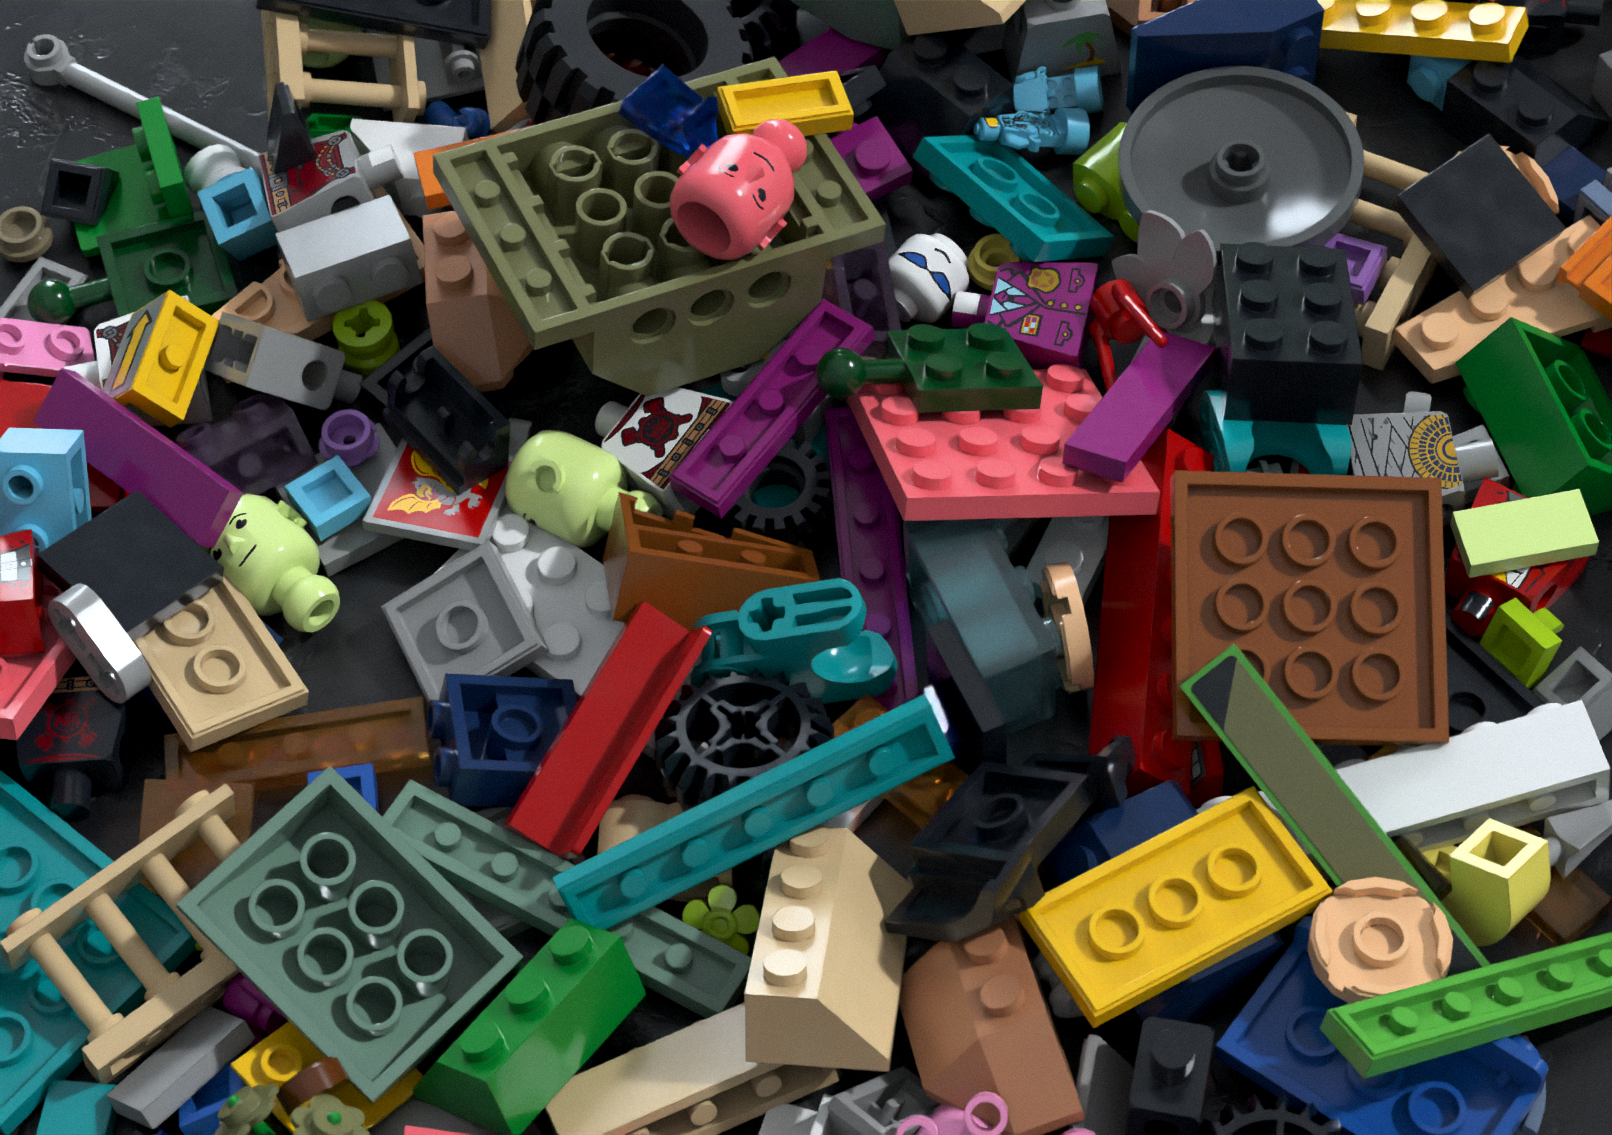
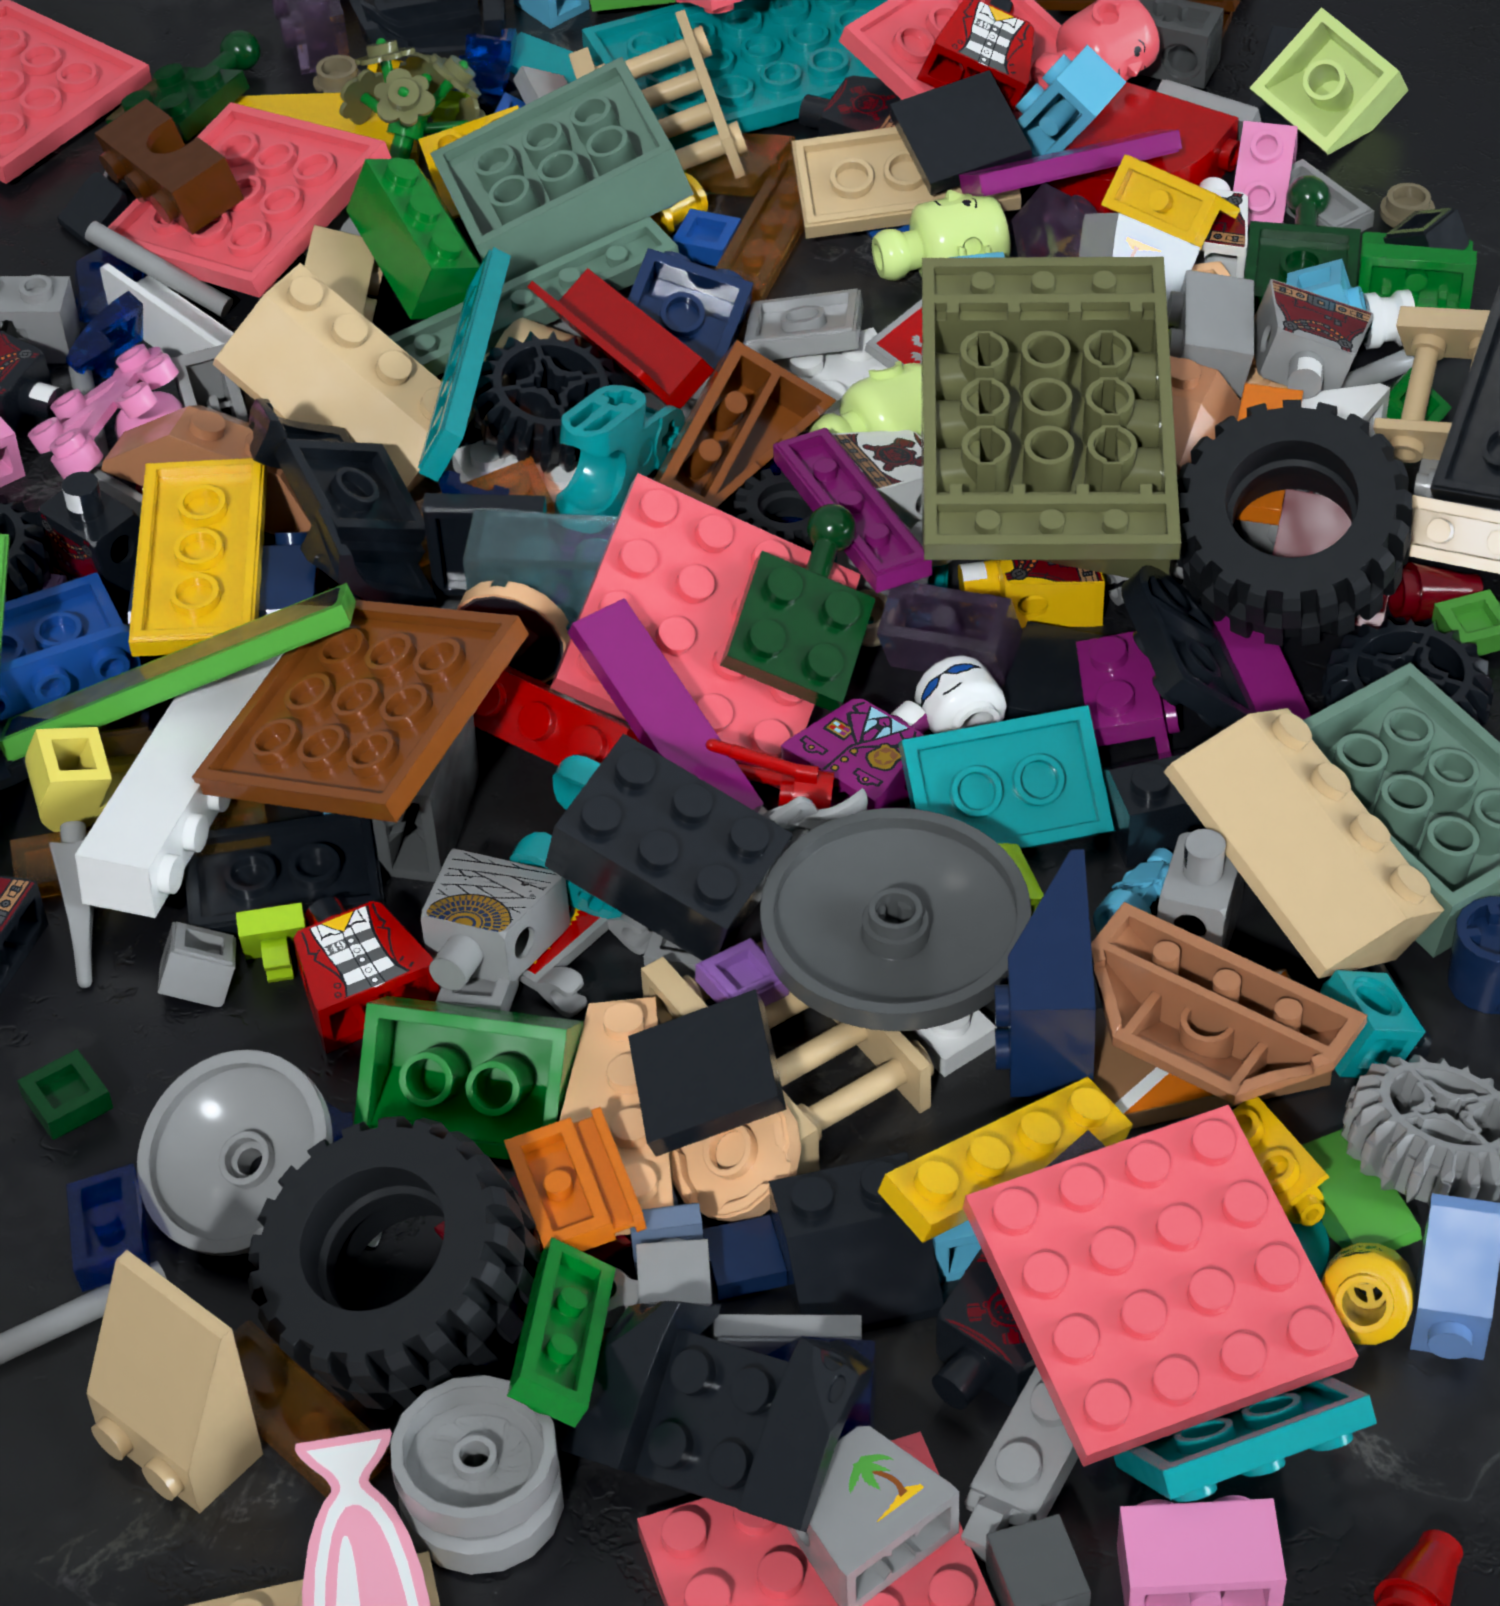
camera: 115 degrees right, 10 degrees down
light grey beam [47,583,151,704] -> none
black slope [266,82,316,174] -> none
reddish brown tile [276,1056,351,1118] -> none
clear blue slope [618,65,719,159] -> none
coral piece [670,119,807,260] -> none
yellow tile [716,70,854,136] -> none
medium azure piece [974,108,1090,155] -> none
light nougat tile [1307,877,1453,1004] -> none
yellowish green tile [1450,489,1599,578] -> none

